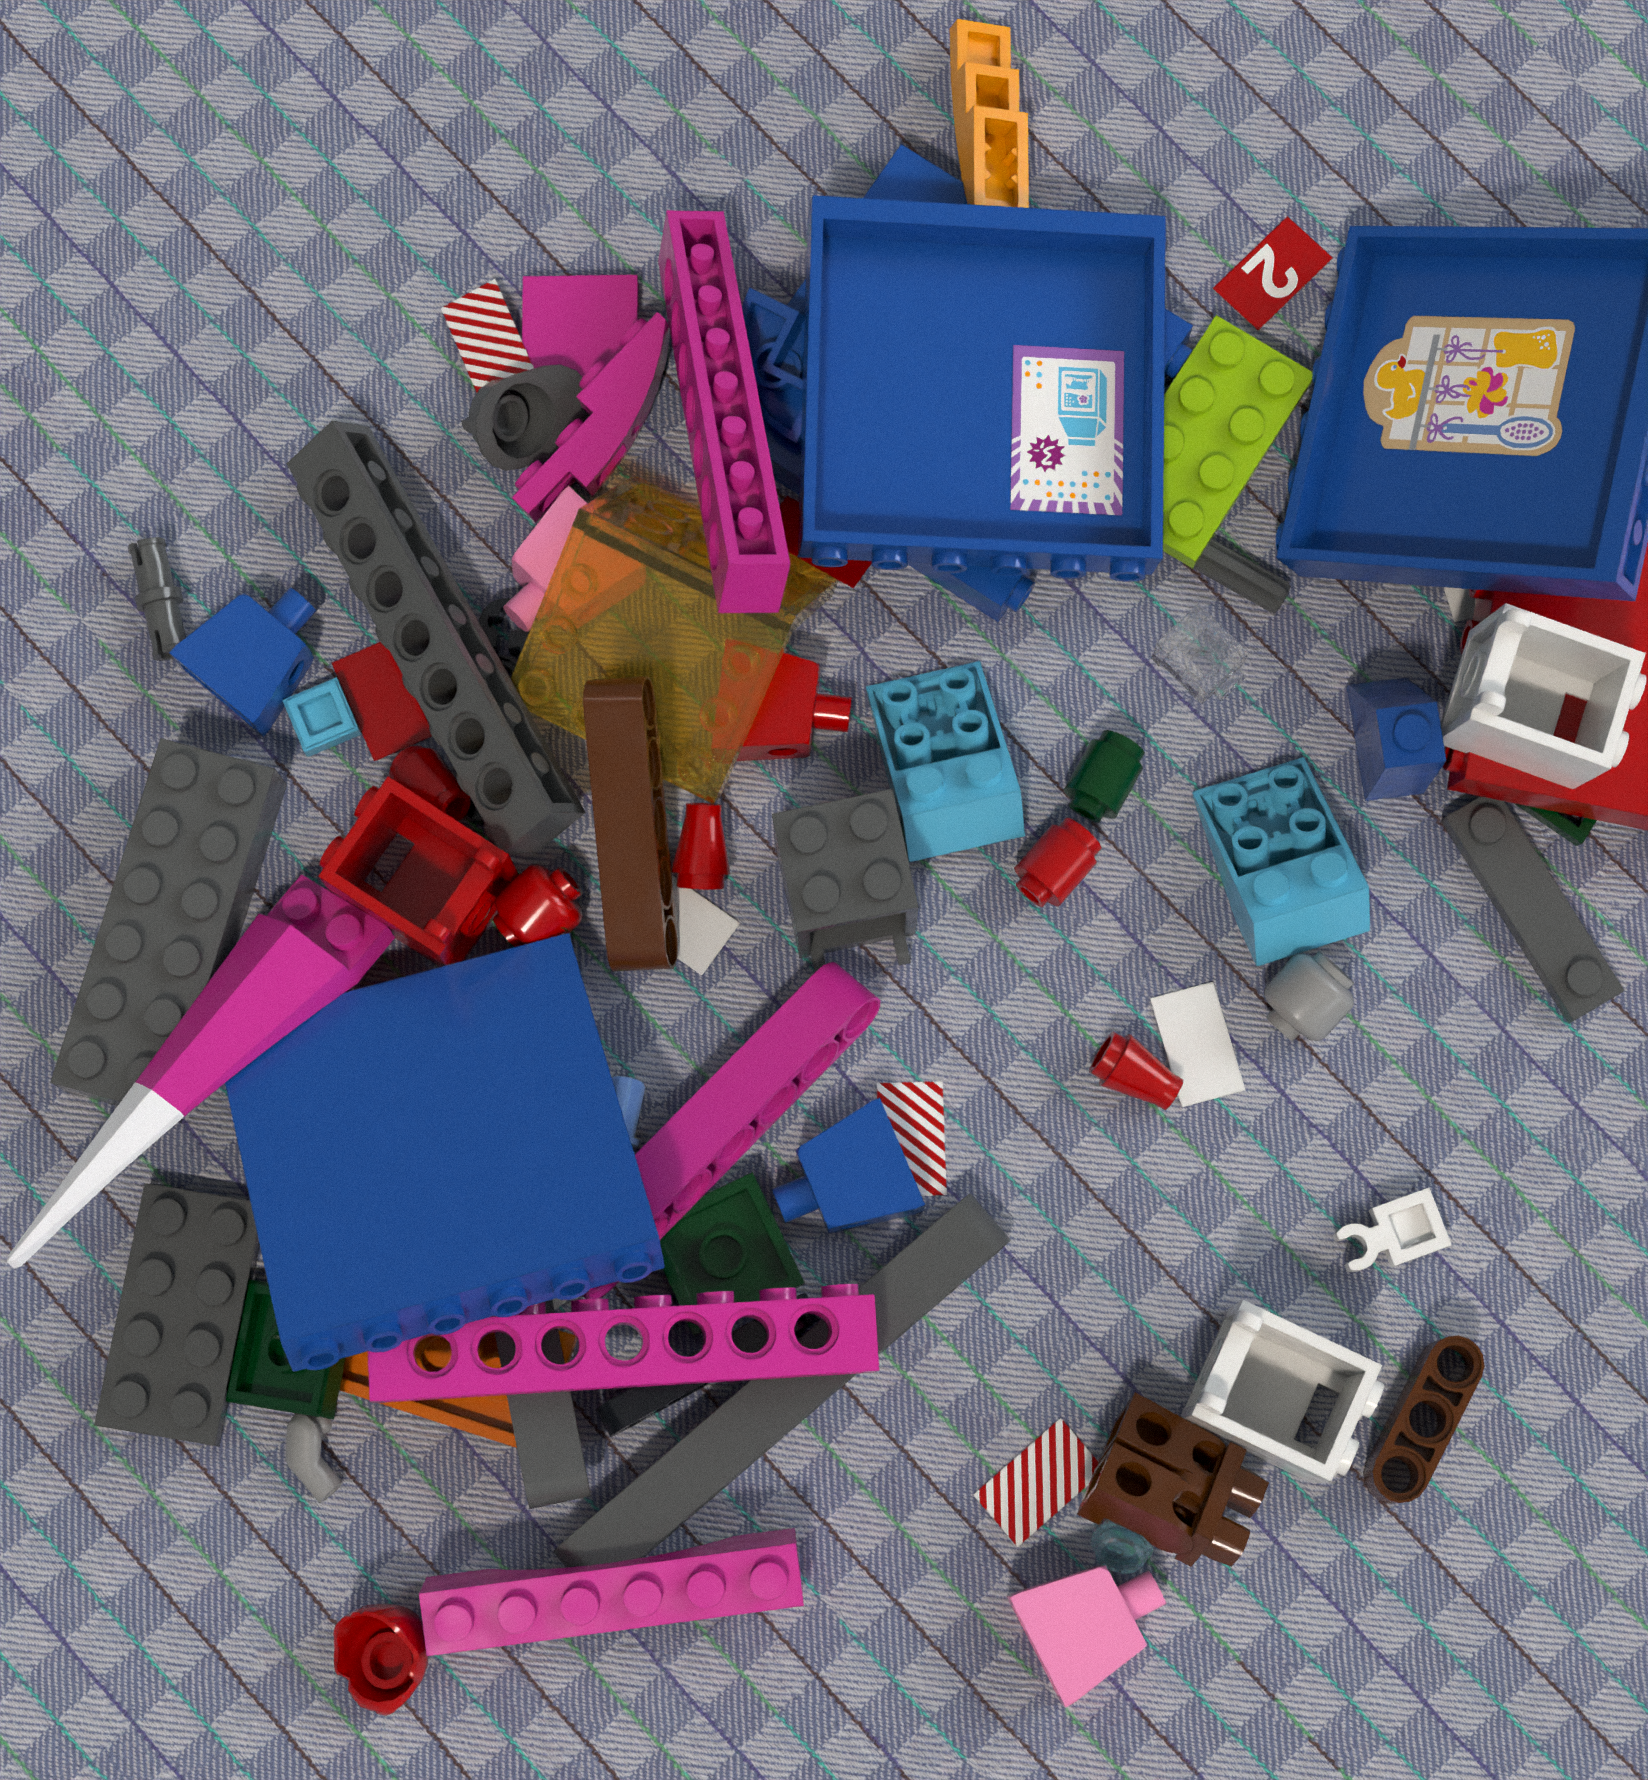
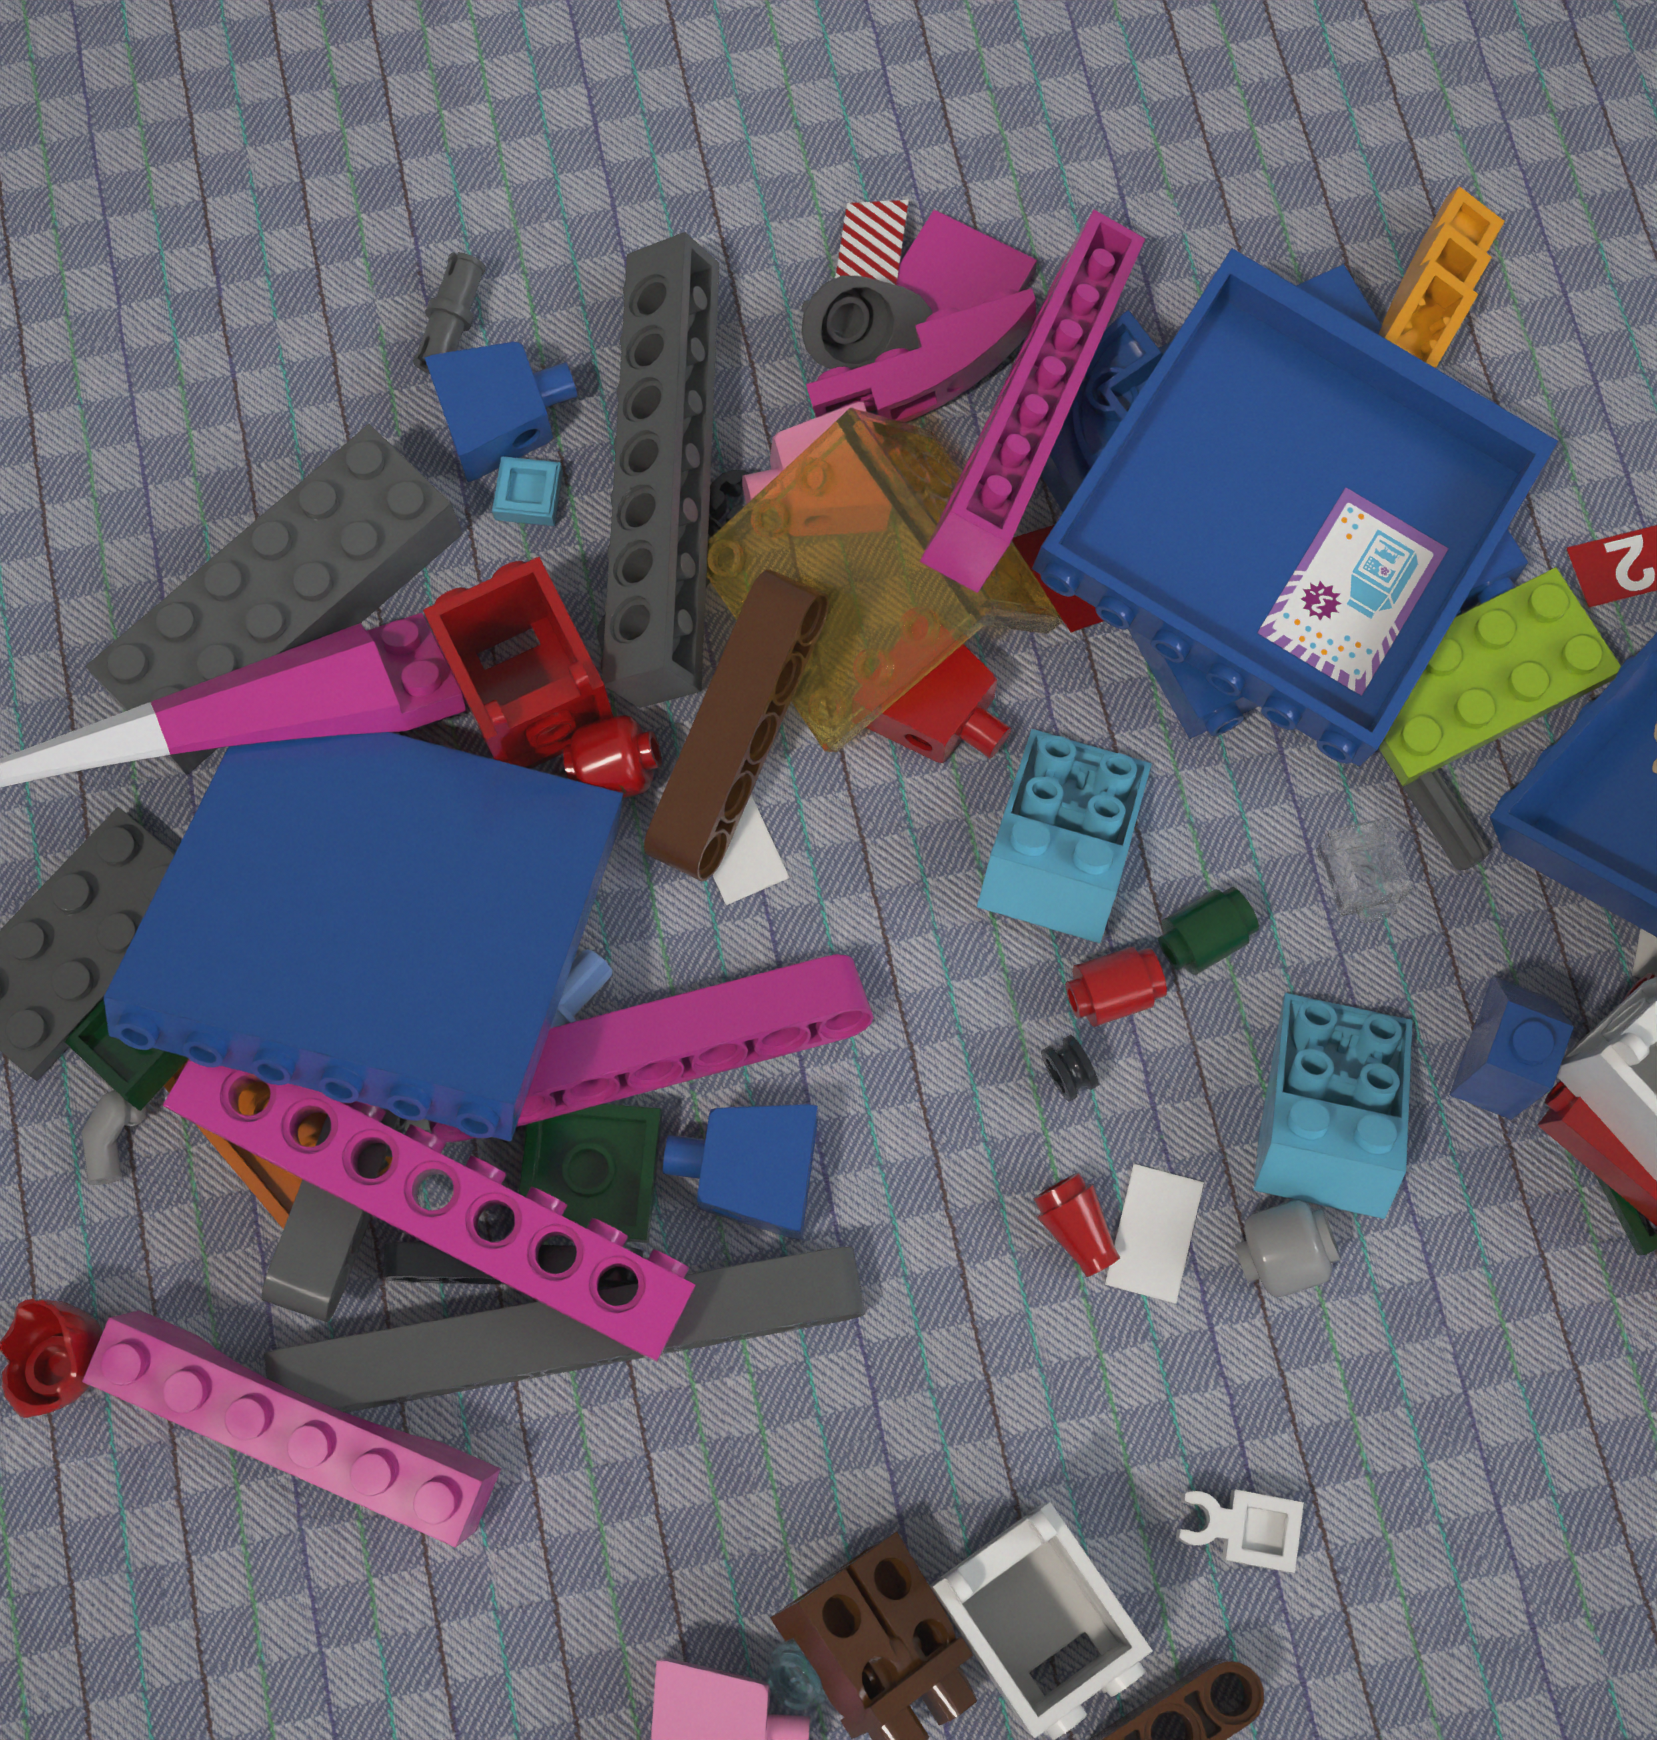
camera: 30 degrees right, 5 degrees down
red sticker [332,642,432,761] -> none
red cone [389,745,471,821] -> none
red cone [671,803,731,890] -> none
dark grey container [772,789,919,973] -> none
sticker [877,1081,947,1196] -> none
sticker [973,1418,1098,1547] -> none
dark grey plate [1441,796,1625,1024] -> none
none -> black bush [1041,1035,1099,1102]

